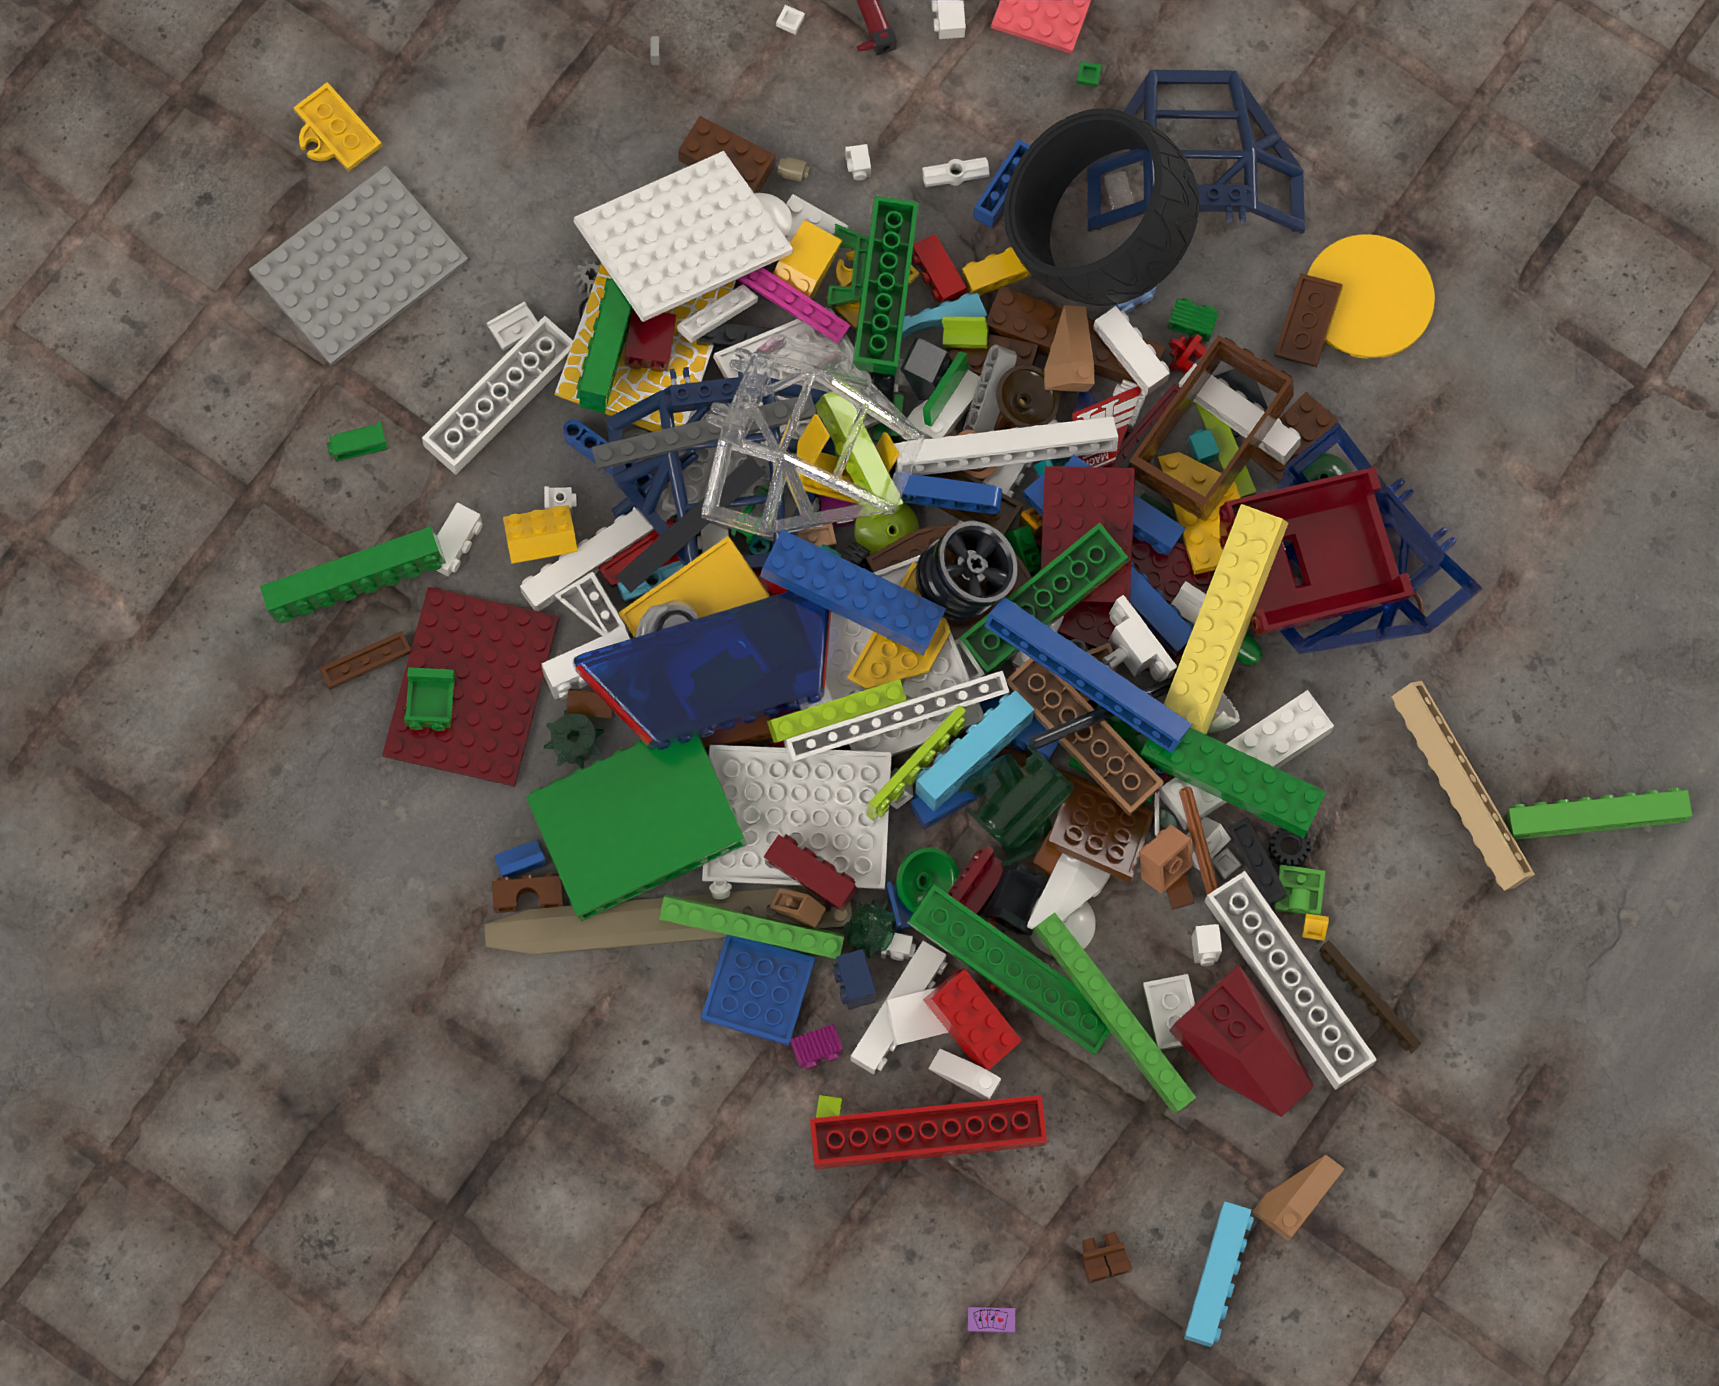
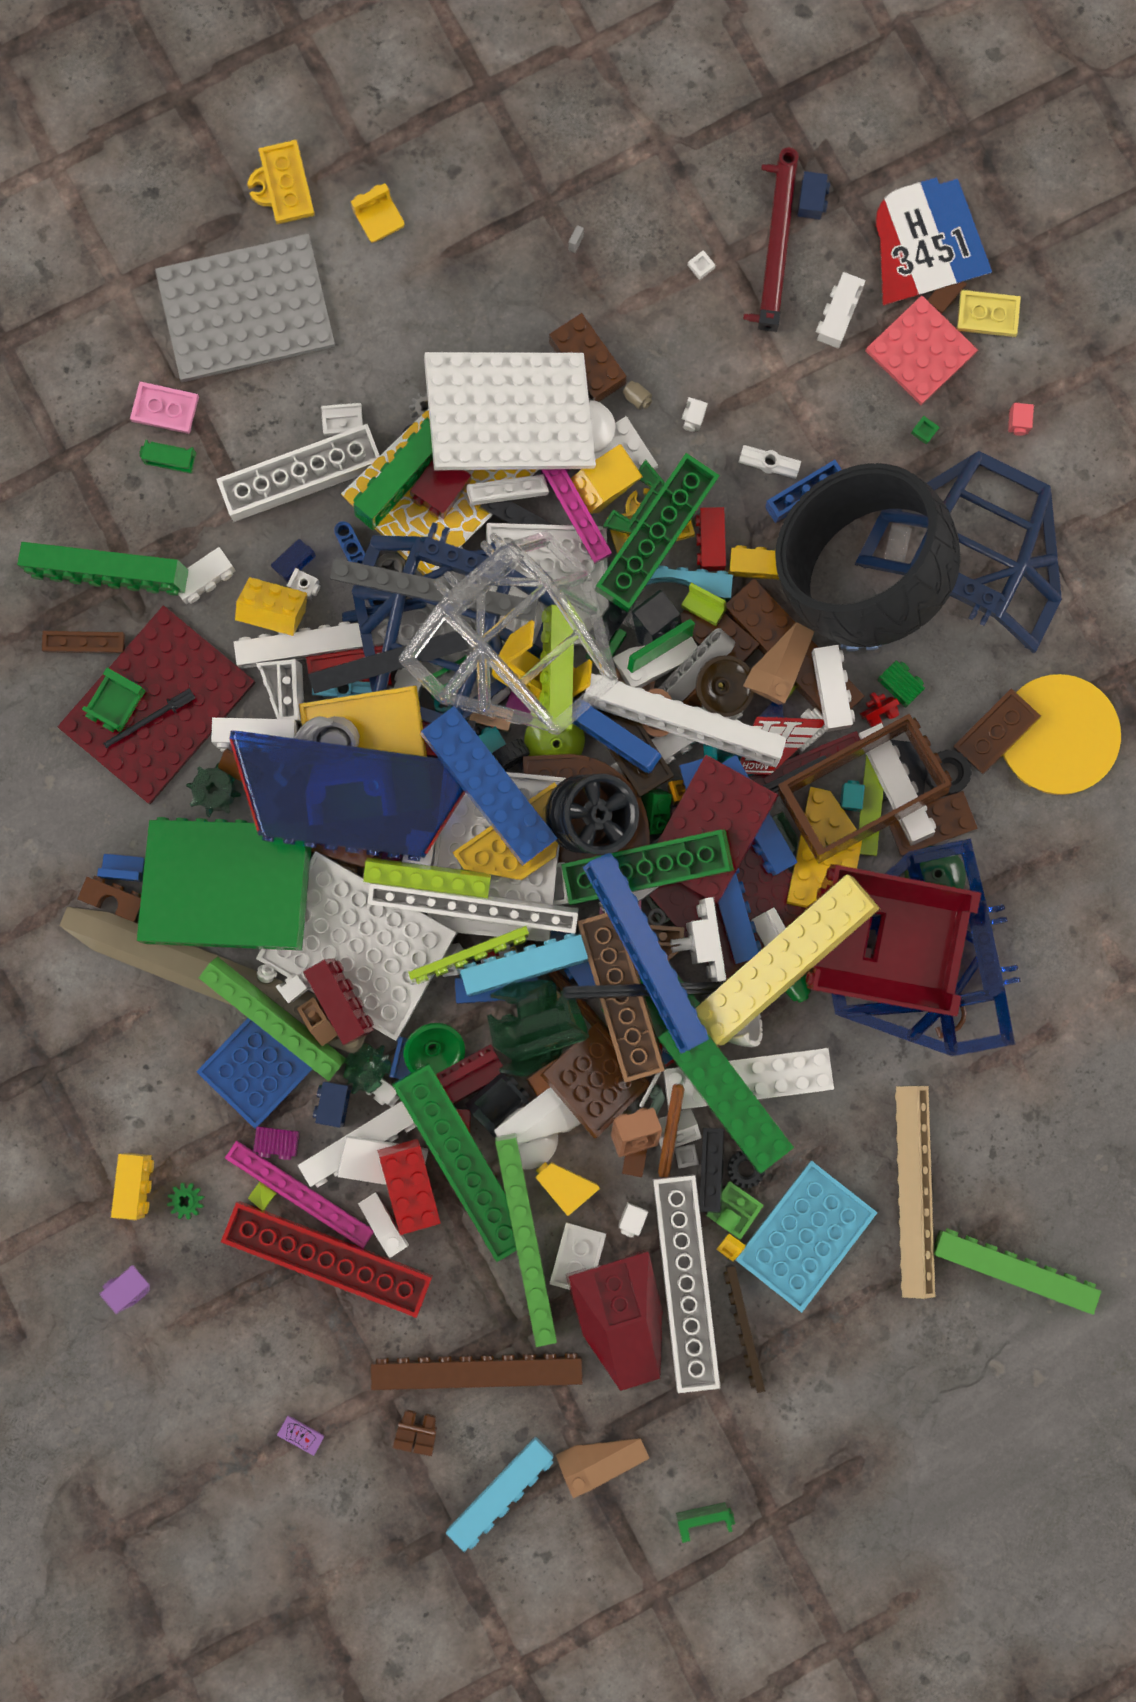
camera: 30 degrees right, 10 degrees up
none -> medium lavender wedge [100,1265,150,1314]
none -> black piece [103,688,196,748]
none -> yellow brick [111,1153,154,1220]
none -> bright pink plate [130,382,199,434]
none -> green gear [167,1183,205,1220]
none -> dark pink tile [225,1141,374,1249]
none -> clear blue panel [271,539,316,583]
none -> white brick [276,972,311,1003]
none -> yellow bracket [351,183,405,243]
none -> reddish brown brick [371,1353,582,1390]
none -> yellow slope [535,1162,600,1216]
none -> green panel [676,1502,735,1543]
none -> medium azure plate [735,1160,877,1313]
none -> black tyre [925,749,972,796]
none -> coral brick [1008,403,1034,436]

